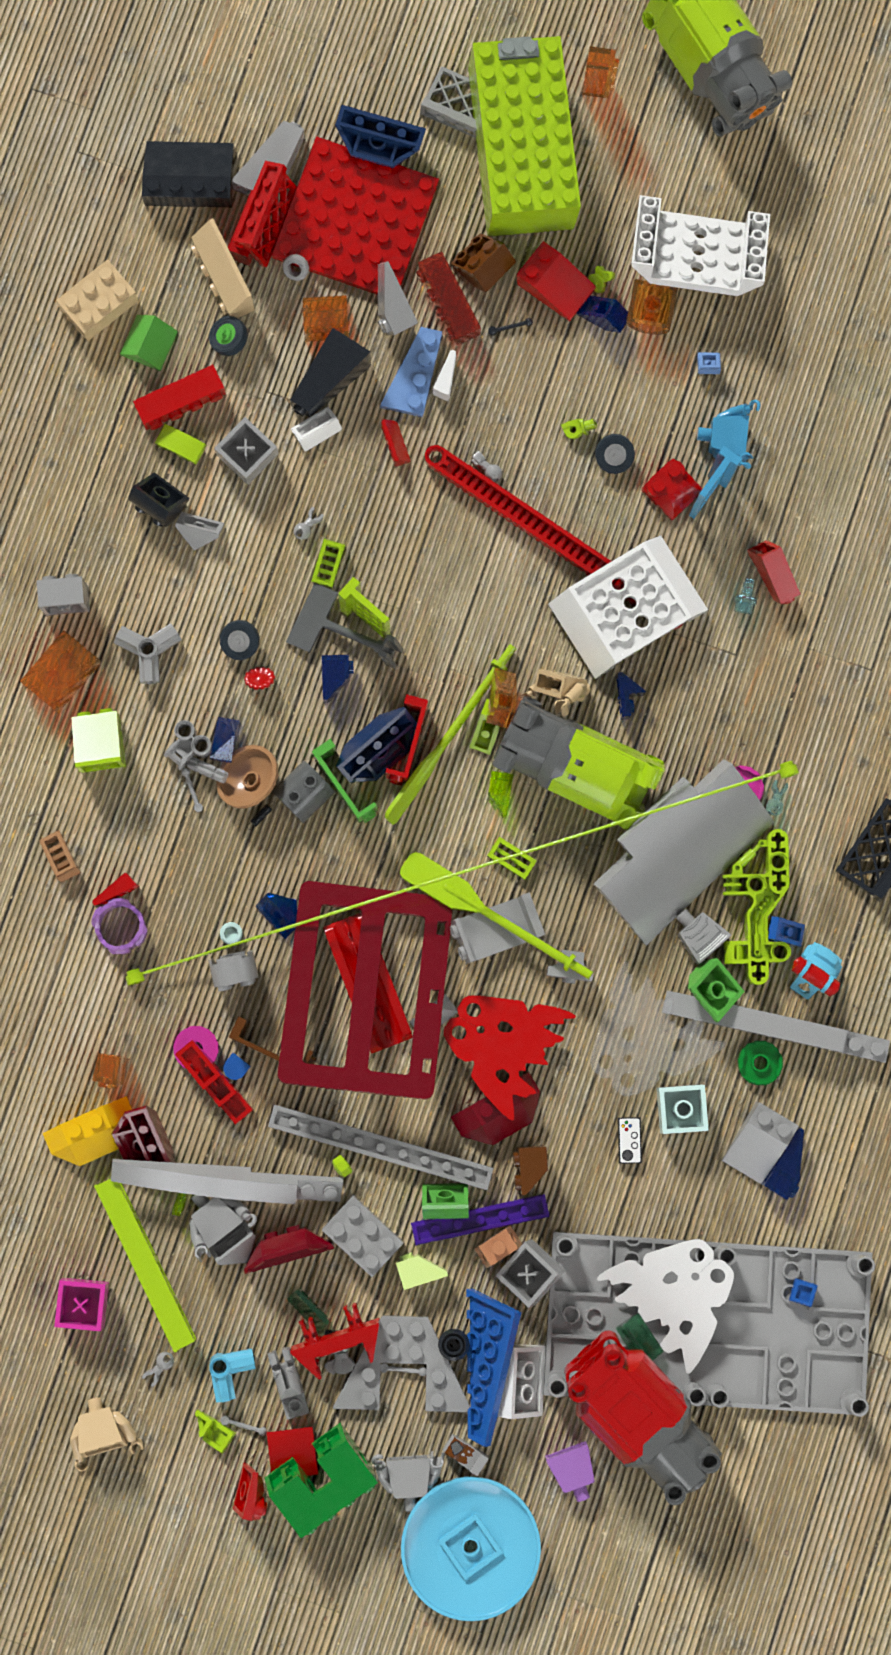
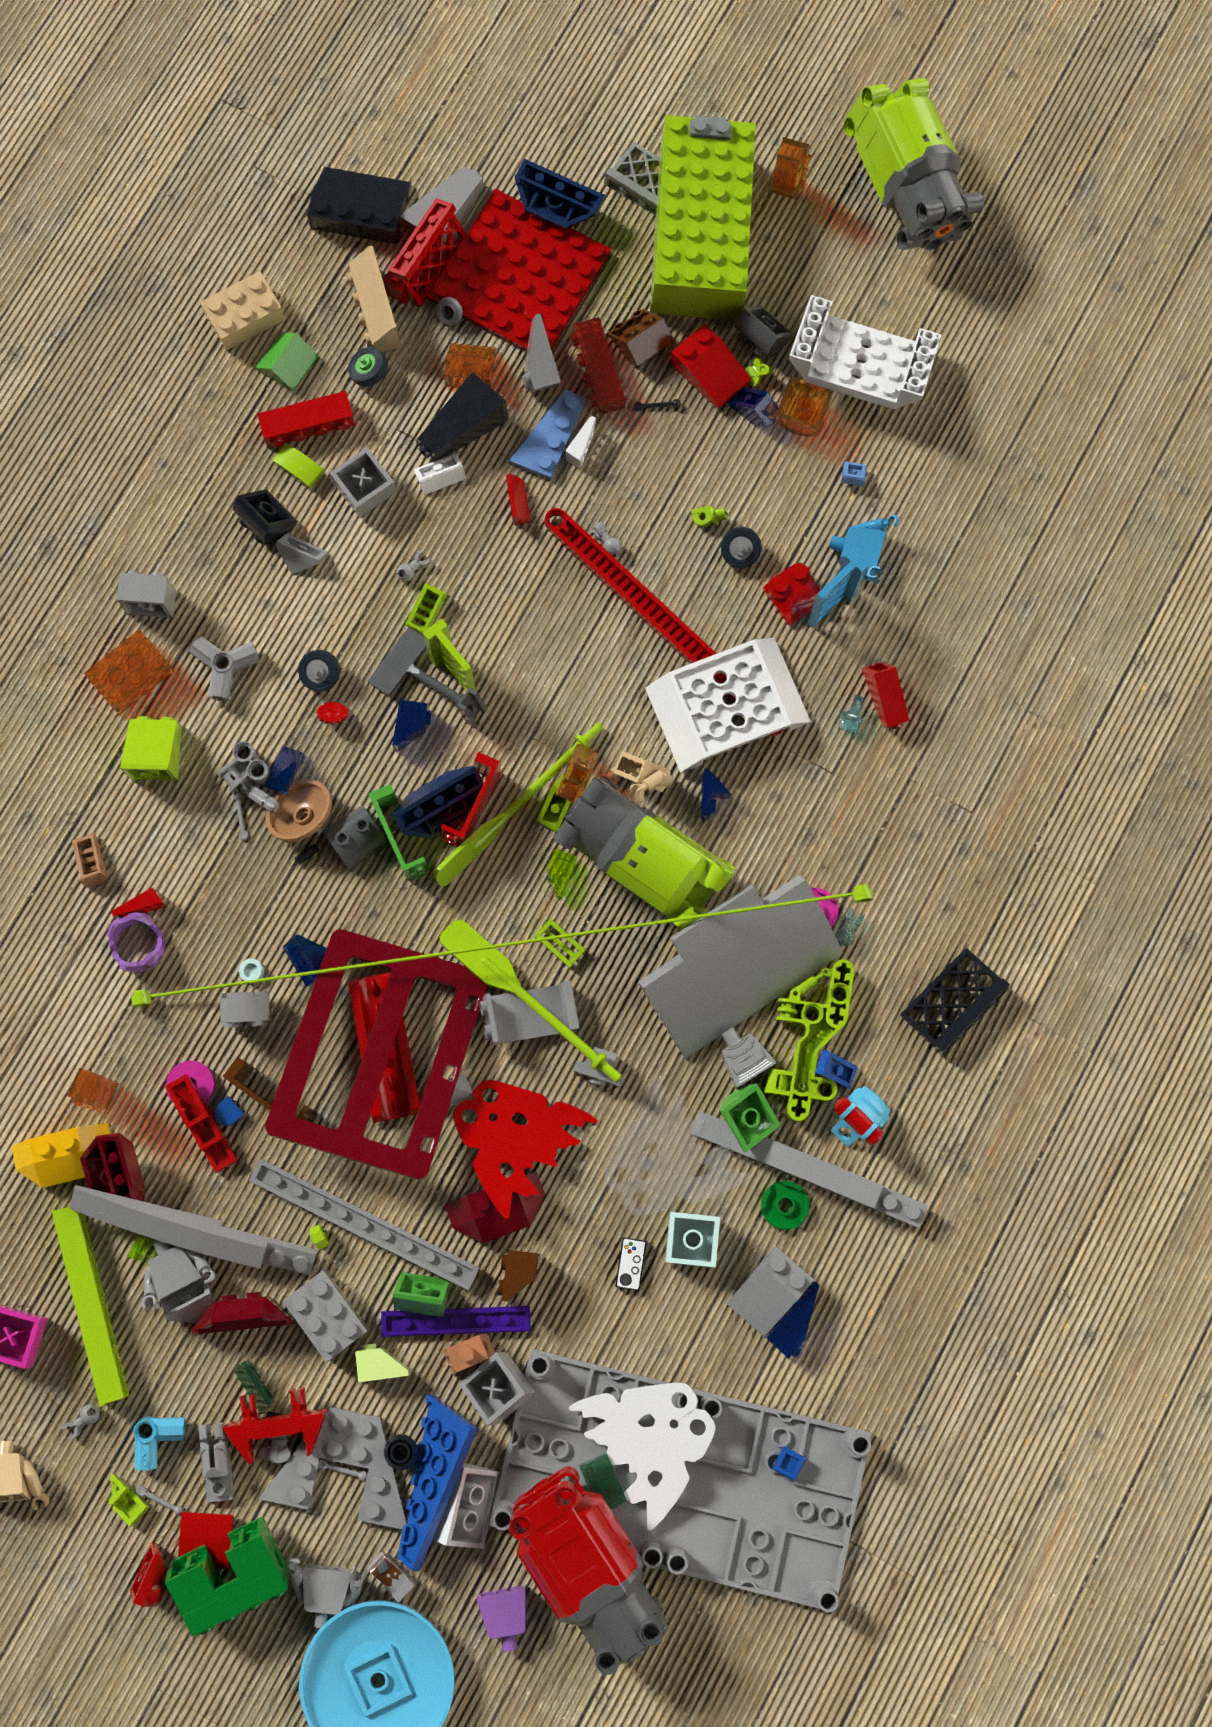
camera: 15 degrees right, 5 degrees down
none -> dark grey brick [735,305,794,358]

